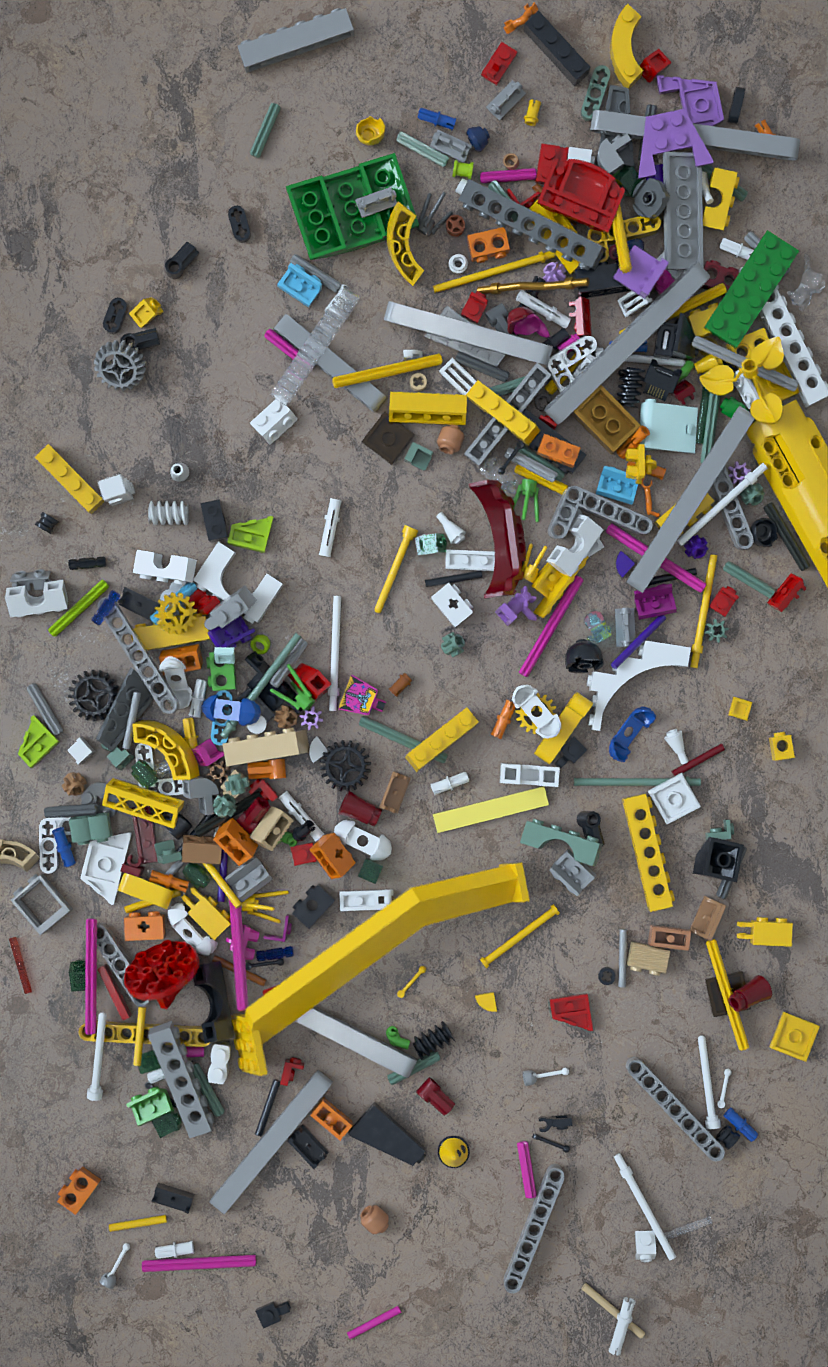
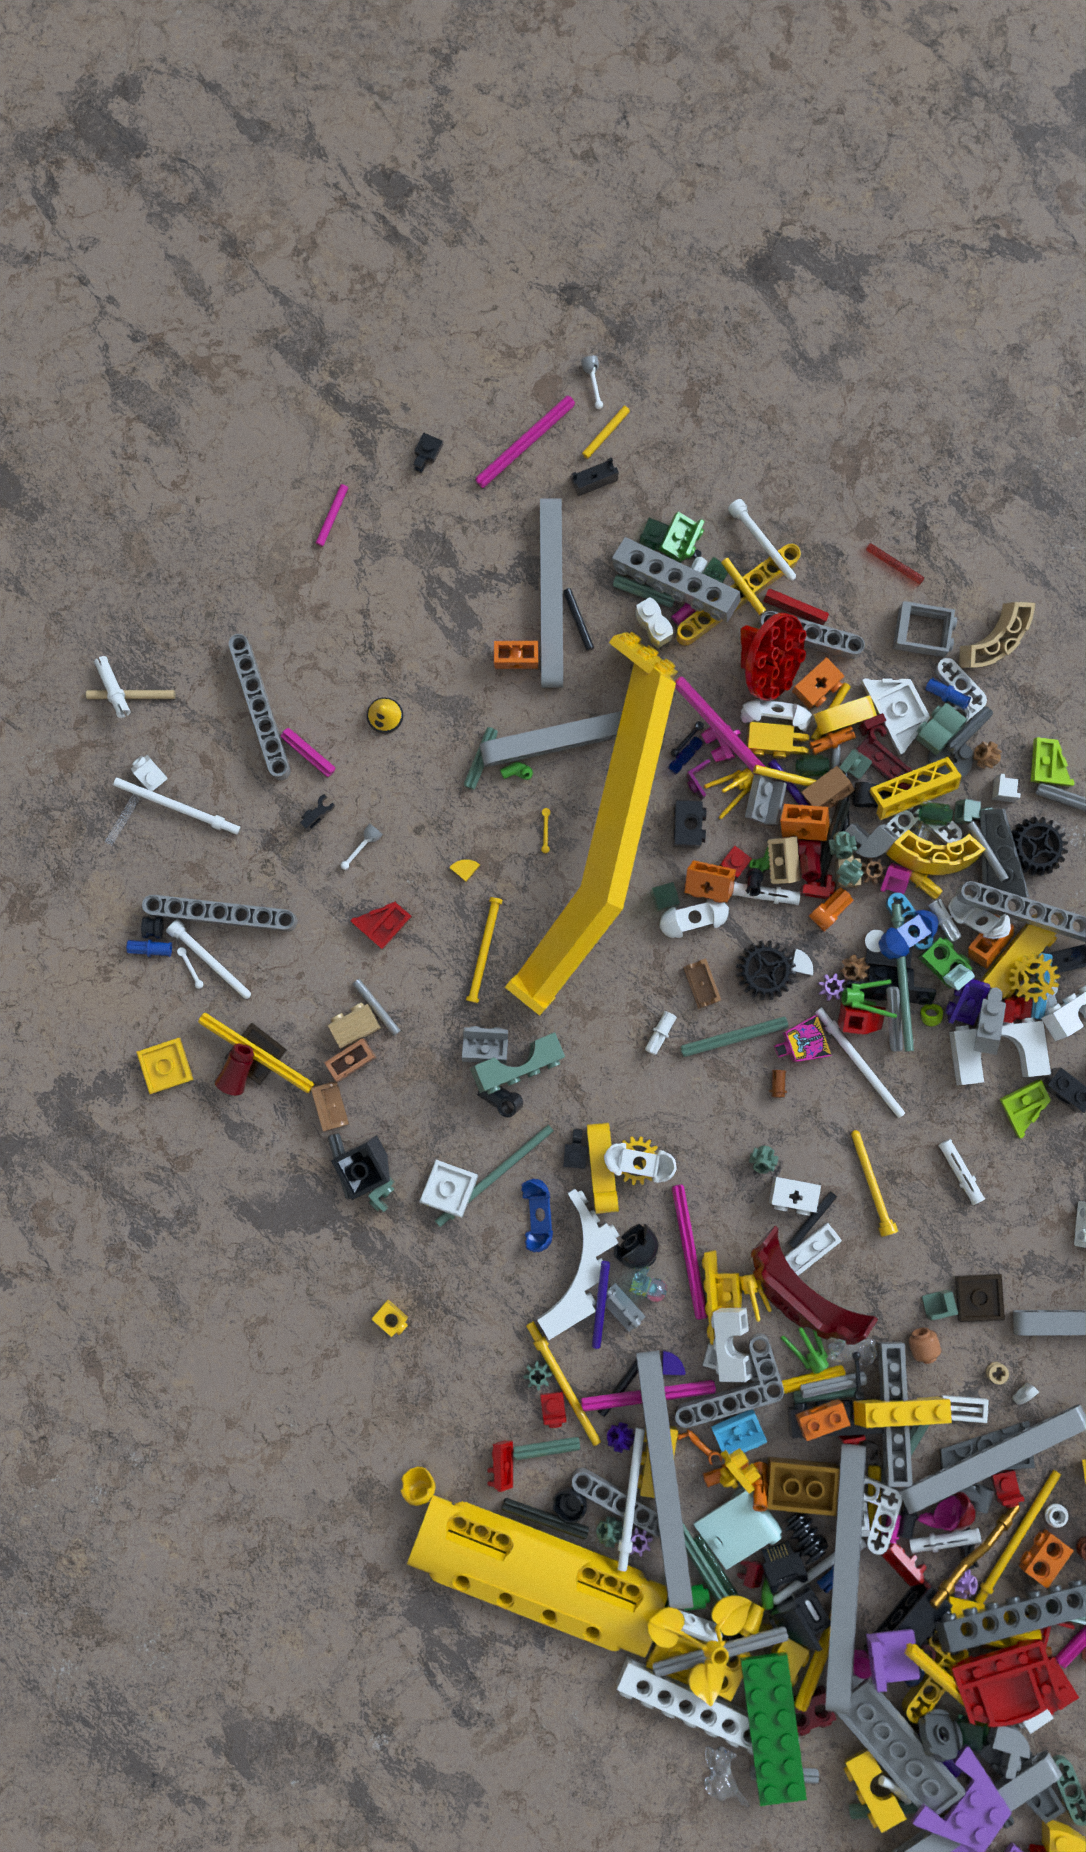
camera: 140 degrees right, 5 degrees down
orange brick [57,1166,101,1215] -> none
clear green bracket [69,960,86,992] -> none
dark pink axle [85,918,97,1035] -> none
white axle [155,1241,194,1259] -> none
black arch [193,961,235,1043] -> none
dark orange bar [212,955,266,986] -> none
tan wedge [223,728,310,767] -> none
red bracket [280,1057,305,1086] -> none
black hinge [288,1124,329,1169] -> none
yellow axle [332,354,442,388] -> none
dark red plant [338,790,382,826] -> none
white plate [340,889,394,911] -> none
black slope [348,1102,426,1166] -> none
nougat head [360,1205,389,1234] -> none
yellow brick [389,392,467,425] -> none
yellow brick [405,707,479,772] -> none
black piece [412,1021,456,1060] -> none
bracket [415,533,447,556] -> none
dark red piece [416,1077,455,1116] -> none
light yellow tile [433,786,549,833] -> none
white cone [436,512,466,545] -> none
dark grey axle [455,352,509,382] -> none
orange pin [491,699,516,739] -> none
medium lavender piece [495,586,537,626] -> none
white arch [500,763,560,787] -> none
black hinge [532,1133,570,1153] -> none
black bush [598,967,616,985] -> none
white tile [617,291,653,317] -> none
yellow brick [622,793,675,912] -> none
magenta bracket [634,584,677,620] -> none
white cone [664,729,689,764] -> none
dark red bar [671,743,725,777] -> none
white axle [720,238,754,260] -> none
yellow tile [728,697,753,721] -> none
yellow hinge [737,917,793,947] -> none

